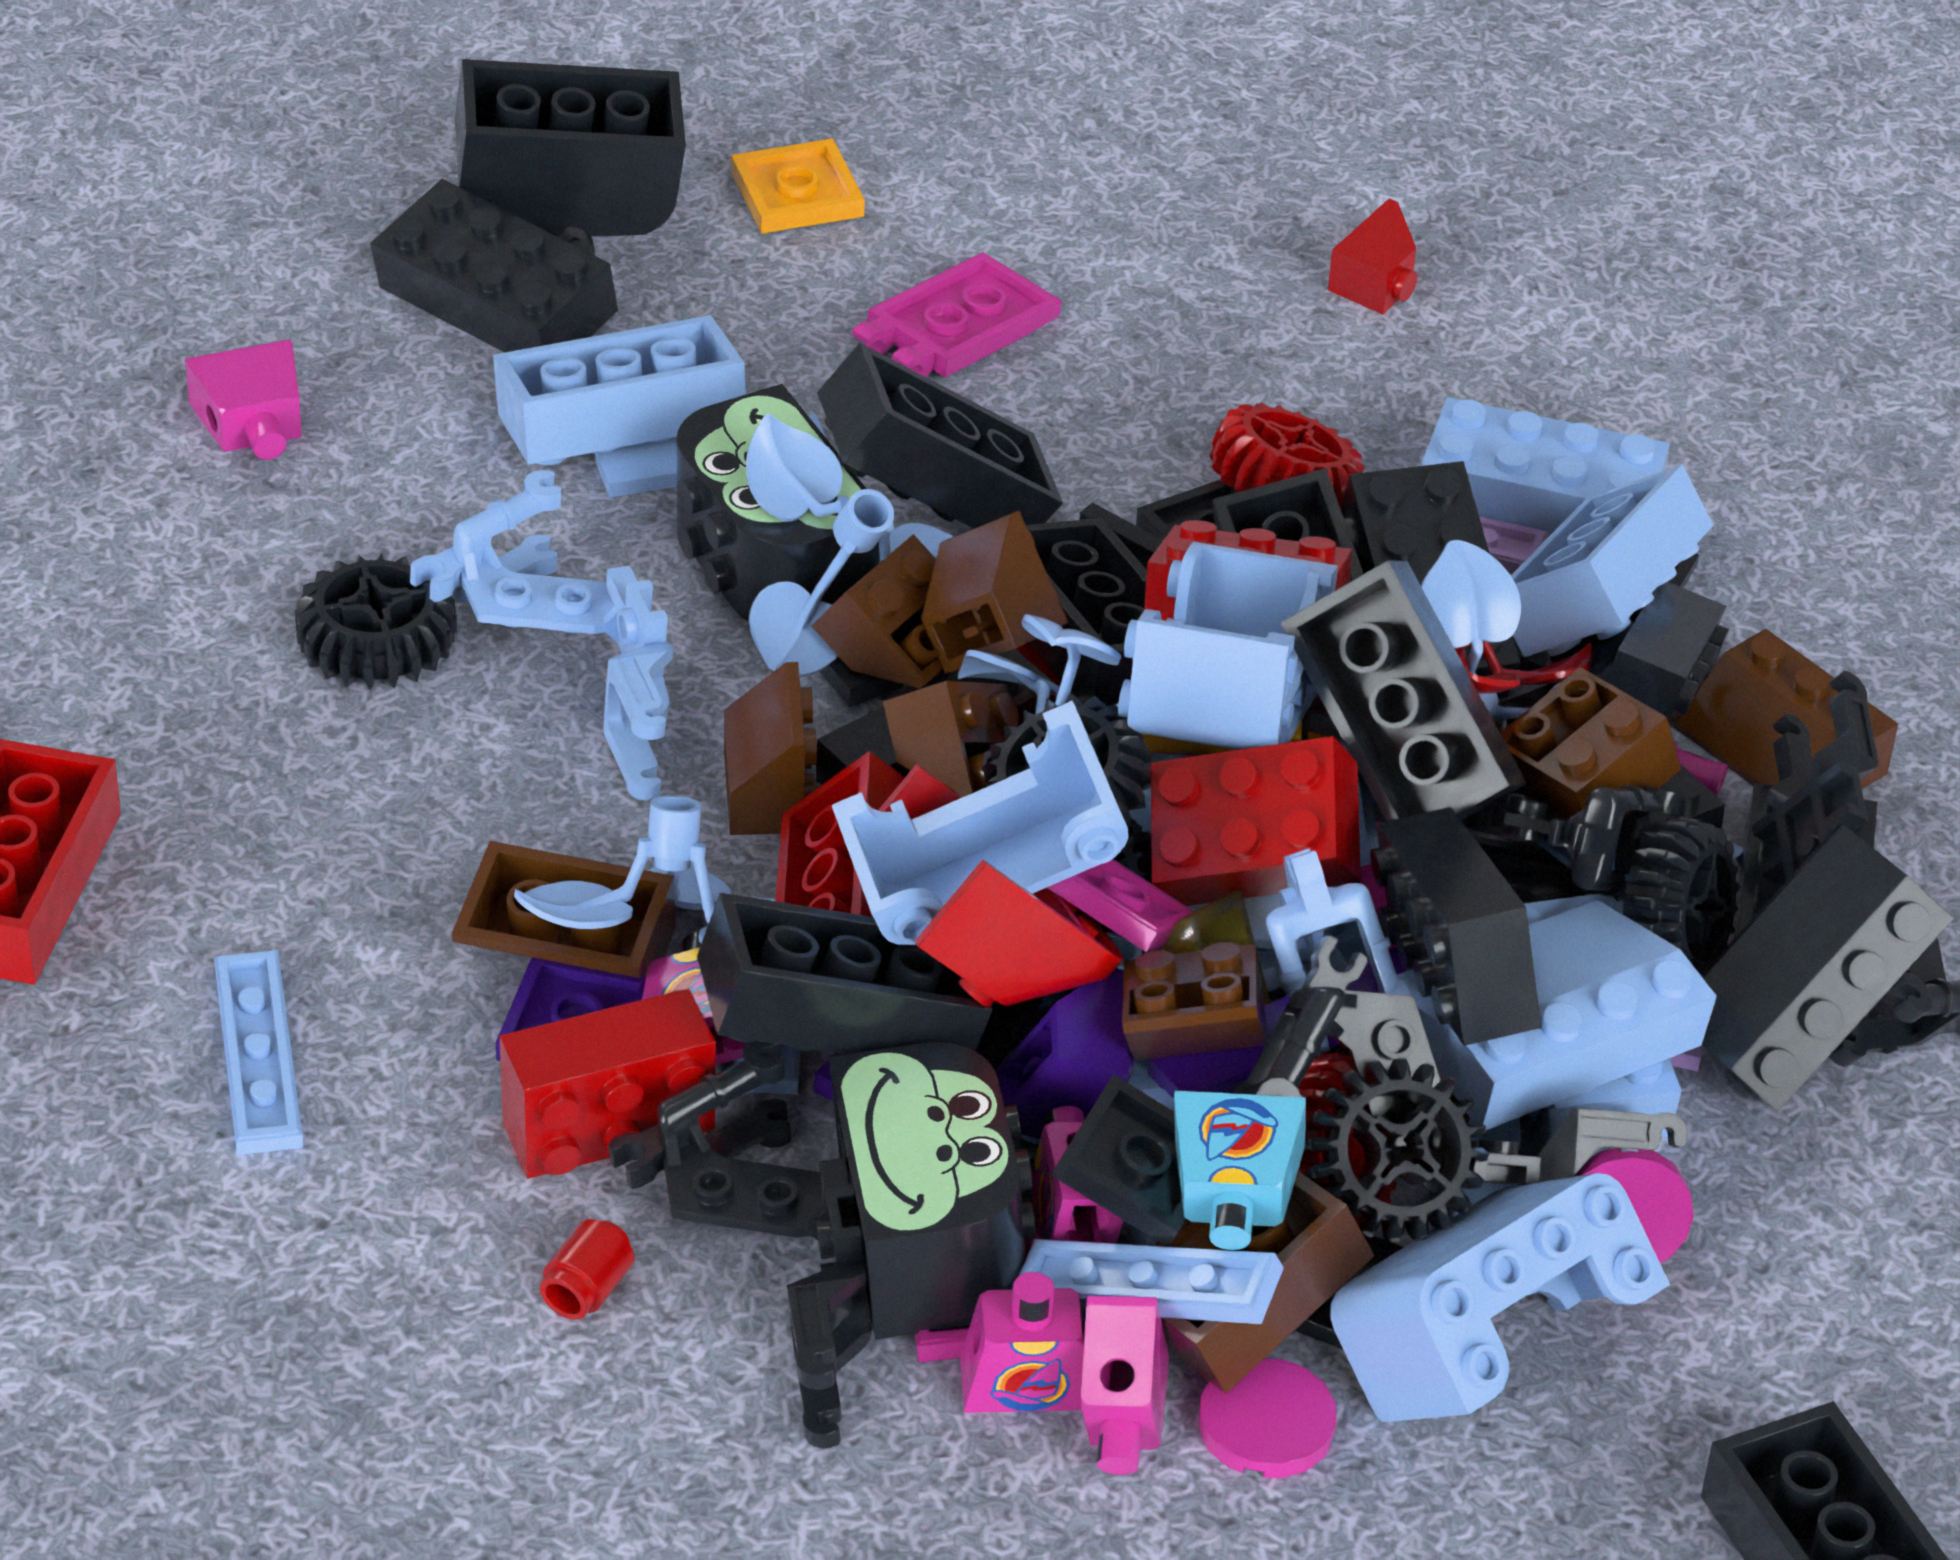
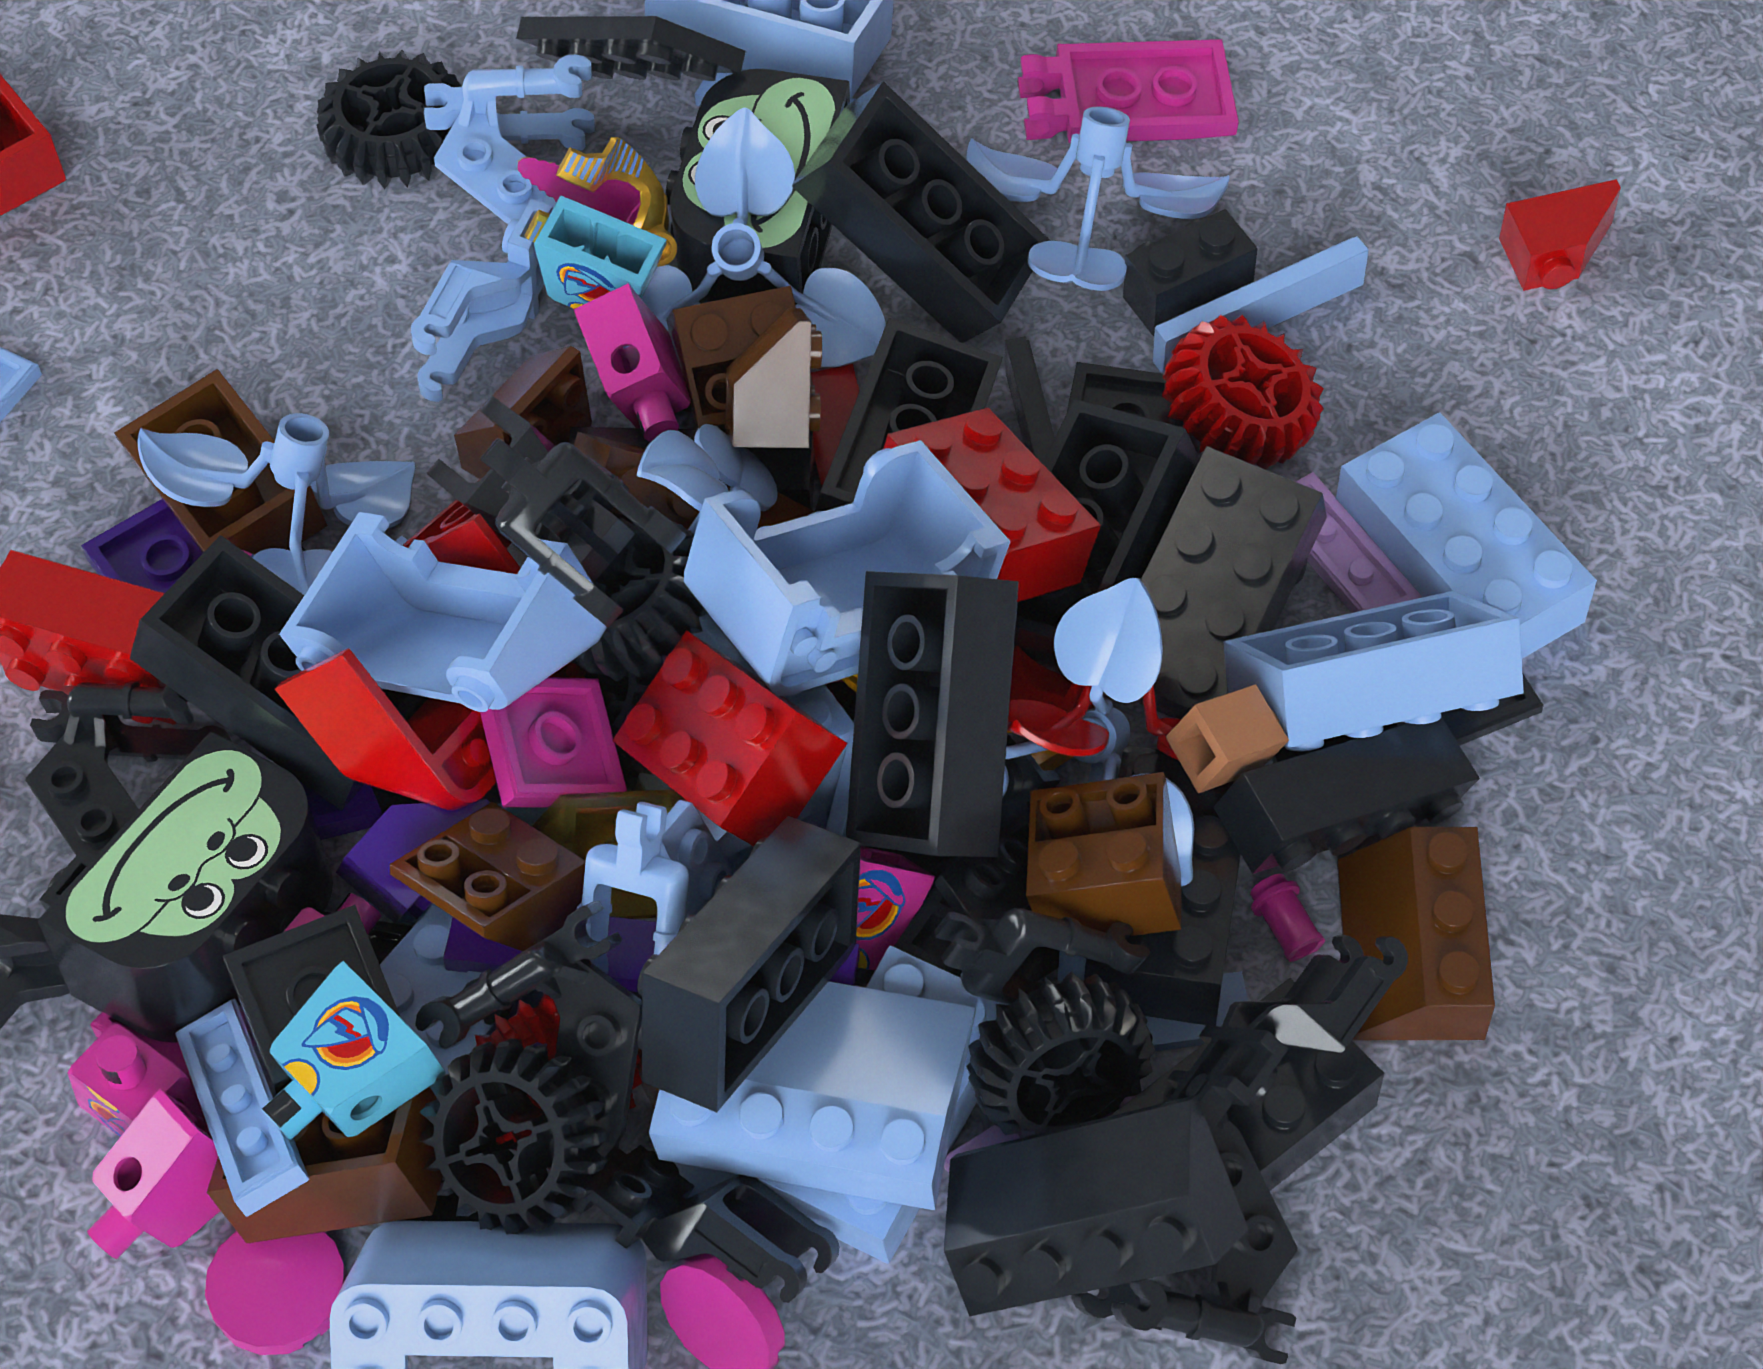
camera: 45 degrees right, 15 degrees up
none -> black piece [426,396,687,628]
none -> black plate [516,16,746,81]
none -> piece [518,137,677,267]
none -> medium azure torso [534,195,667,309]
none -> dark pink torso [573,283,691,442]
none -> light blue plant [966,107,1229,291]
none -> black brick [1123,209,1257,337]
none -> light blue tile [1153,236,1369,374]
none -> nougat brick [1166,684,1289,793]

